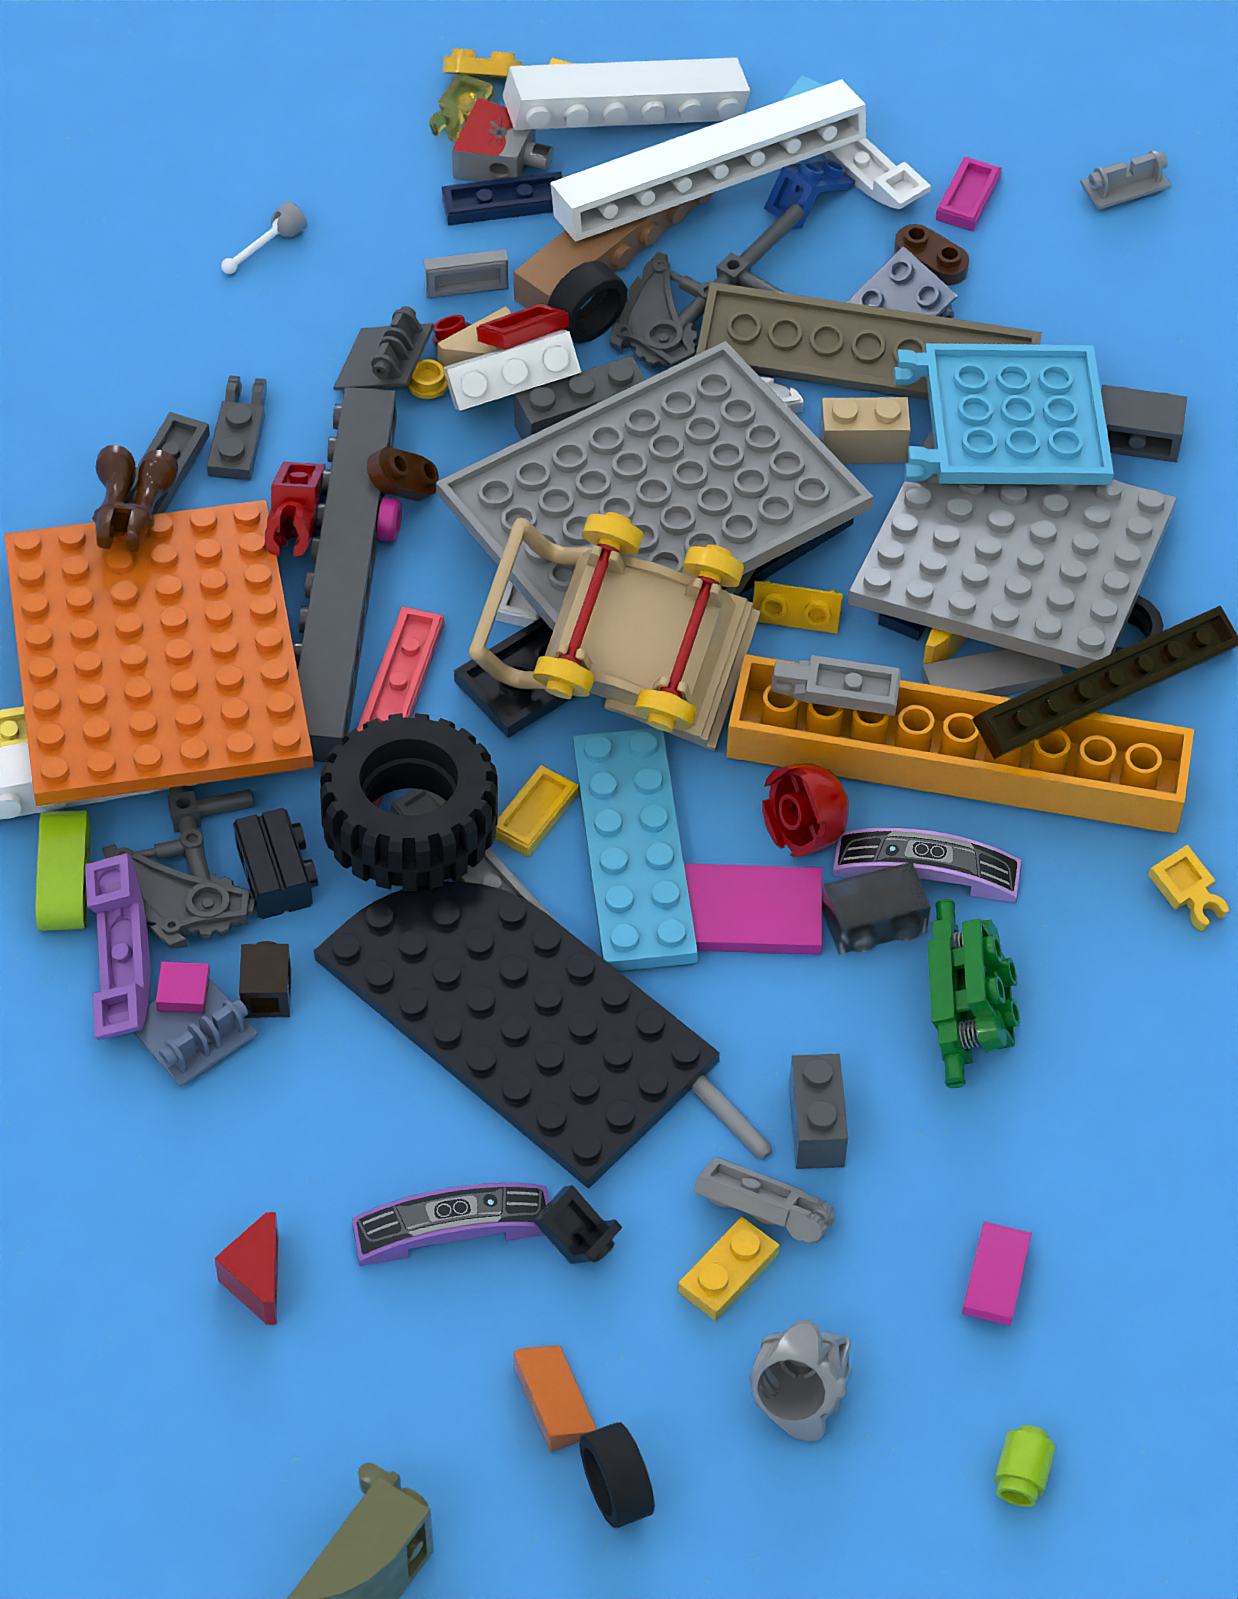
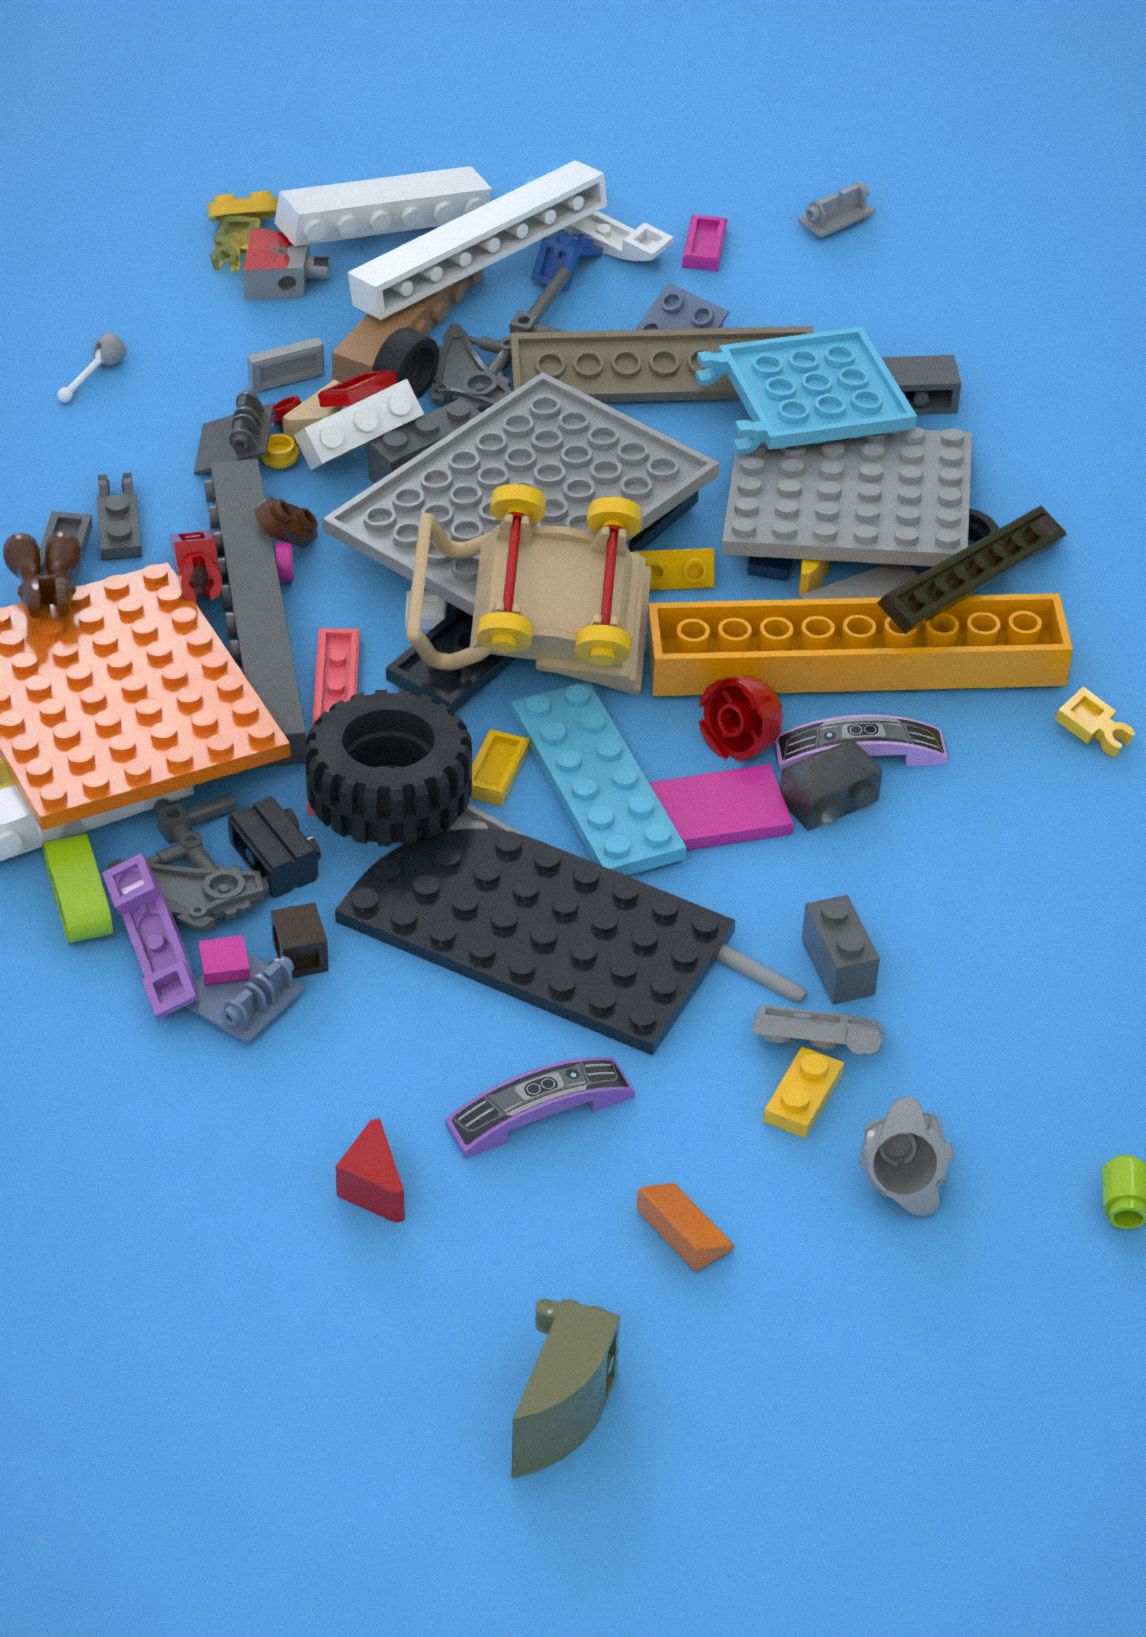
camera: 15 degrees left, 10 degrees down
dark blue tile [441,171,562,226] -> none
black bracket [533,1185,622,1264] -> none
black tyre [579,1422,655,1528] -> none
light grey hinge [771,655,901,716] -> none
tan brick [819,397,910,464] -> none
reddish brown plate [894,224,969,285] -> none
green piece [927,899,1020,1089] -> none
dark pink slope [962,1221,1032,1326] -> none

